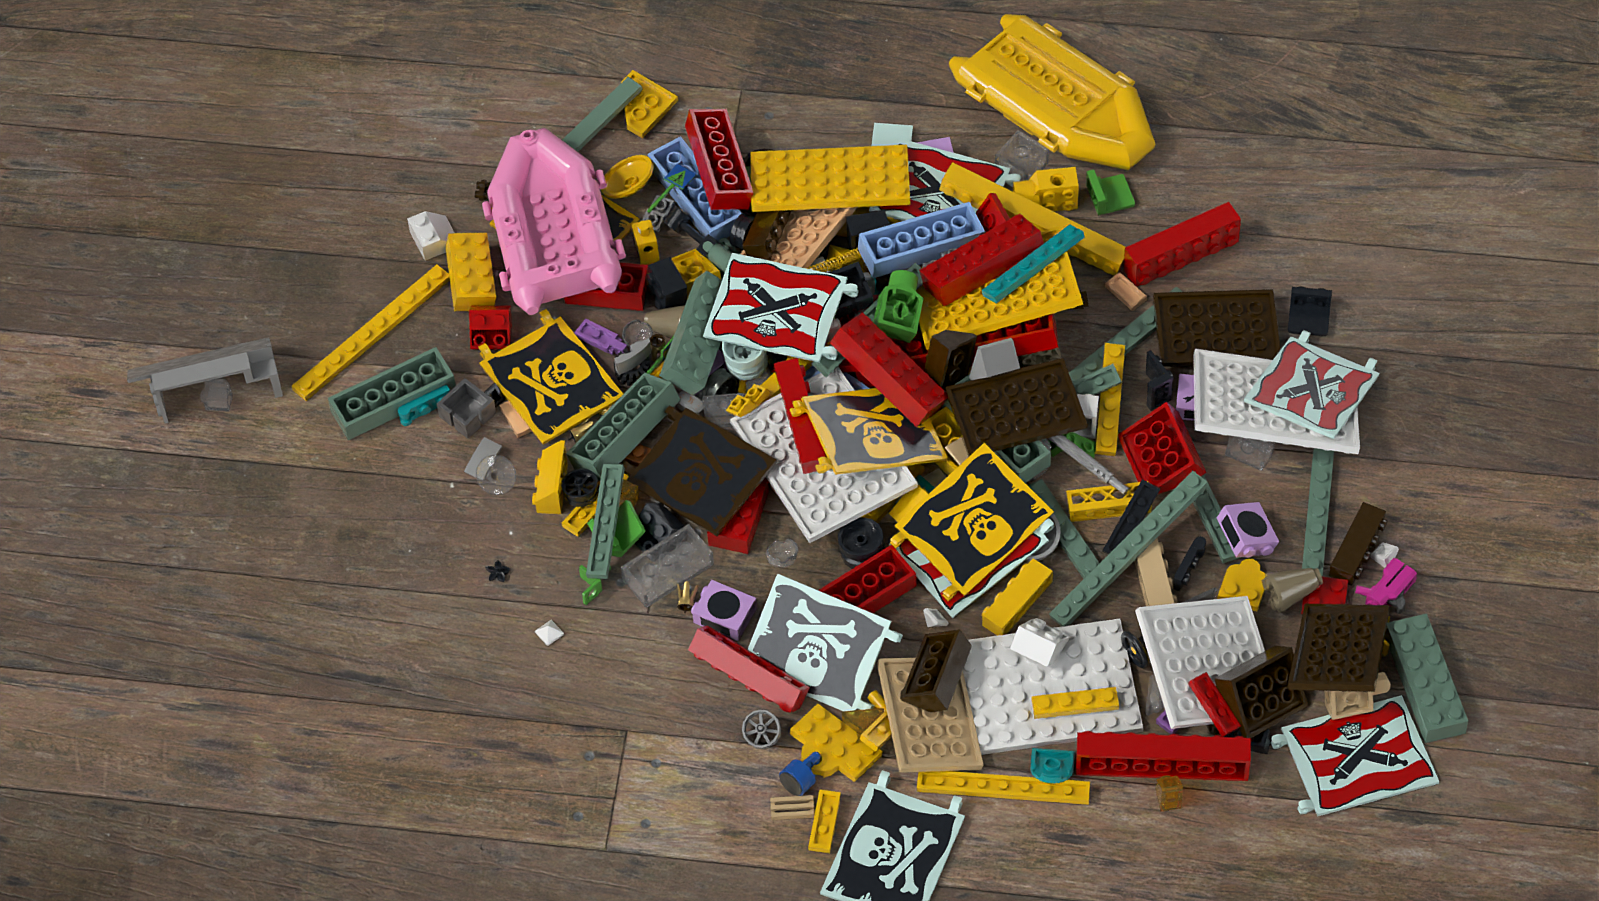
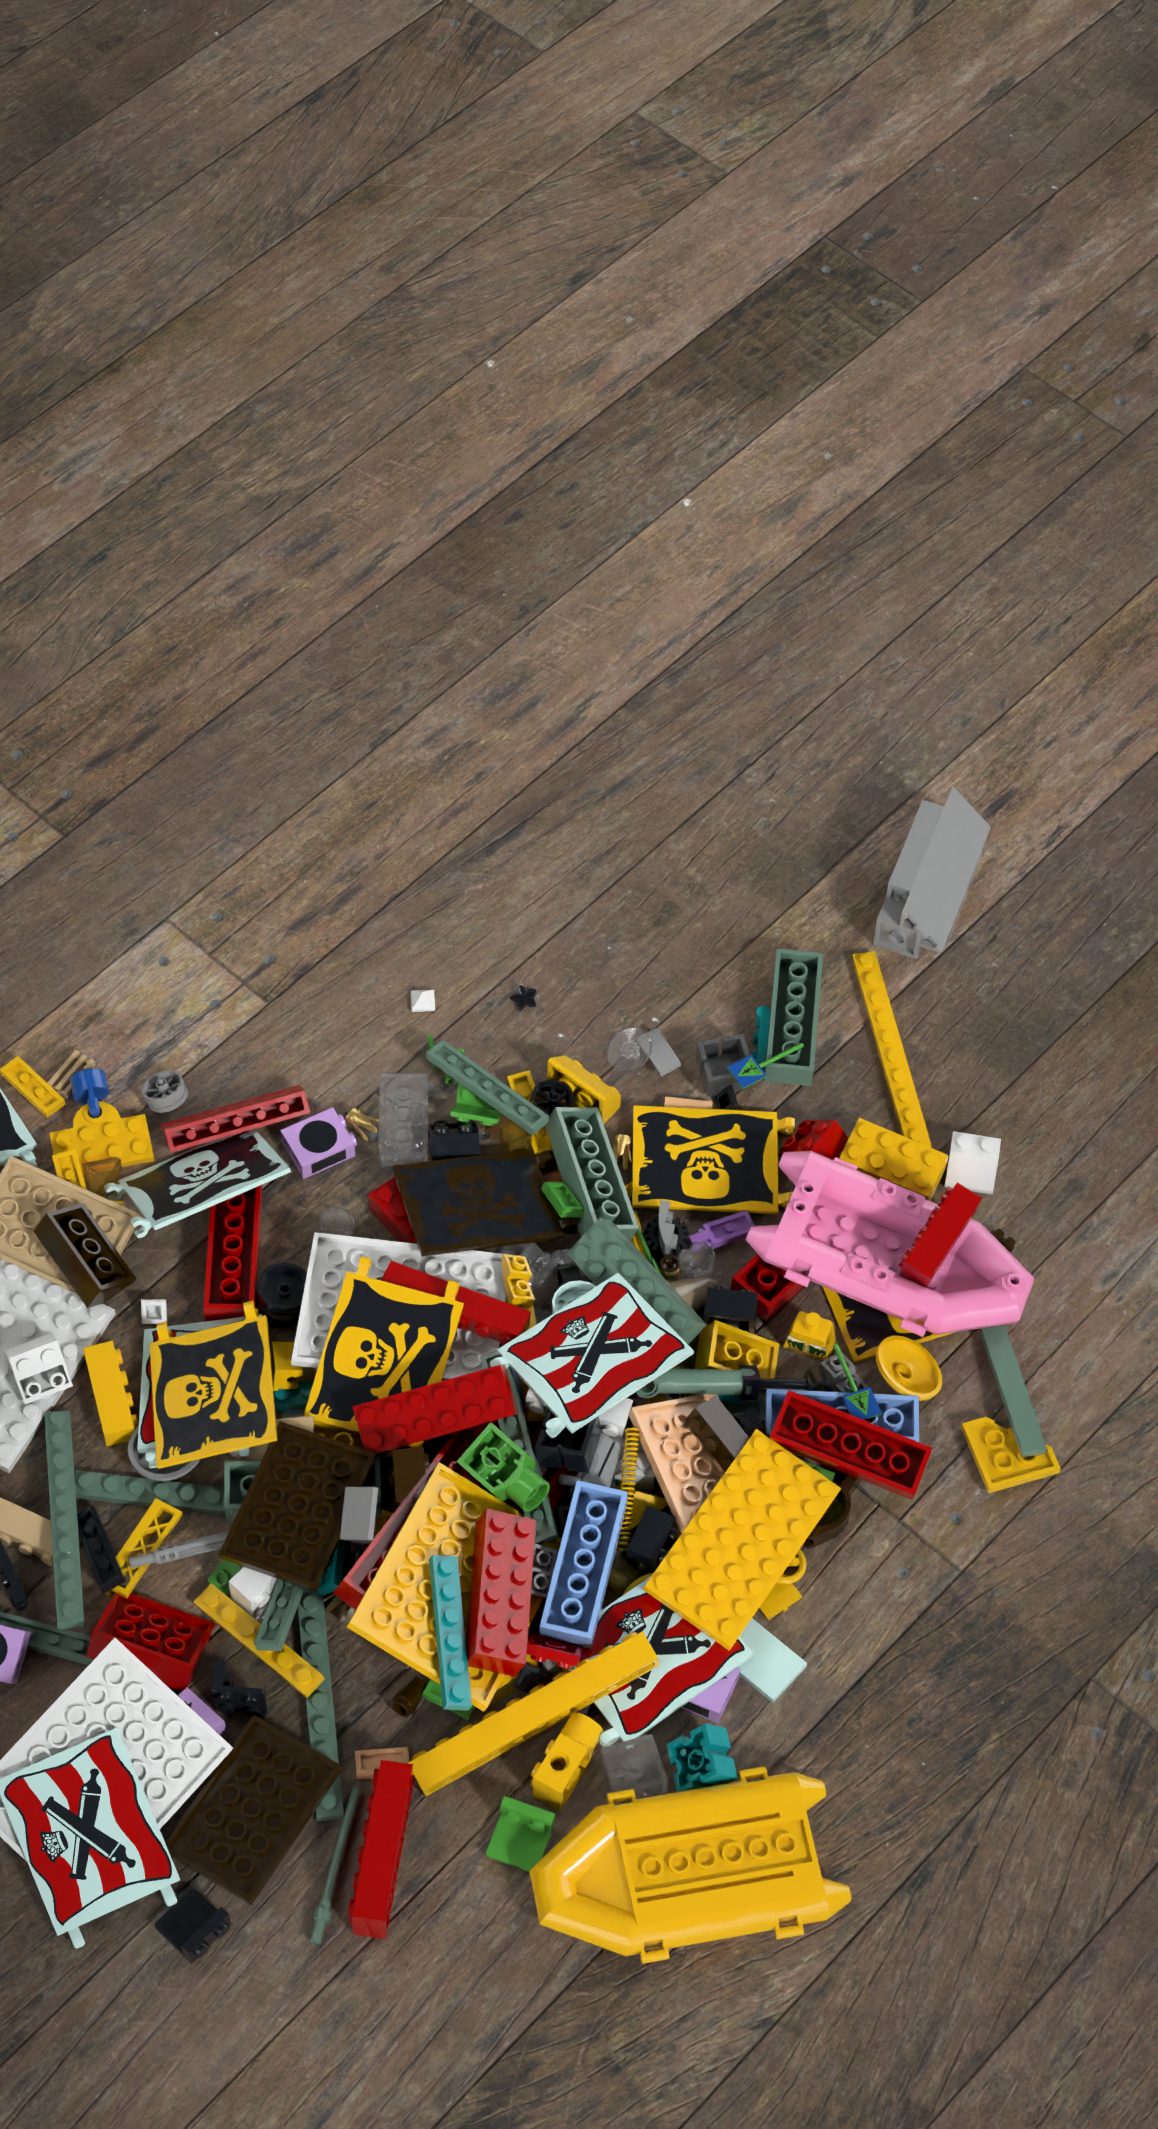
camera: 120 degrees right, 0 degrees up
none -> sand green bar [310,1787,362,1944]
none -> bright green plate [541,1182,585,1218]
none -> teal brick [666,1723,738,1792]
none -> piece [727,1043,804,1089]
none -> red brick [898,1182,982,1287]

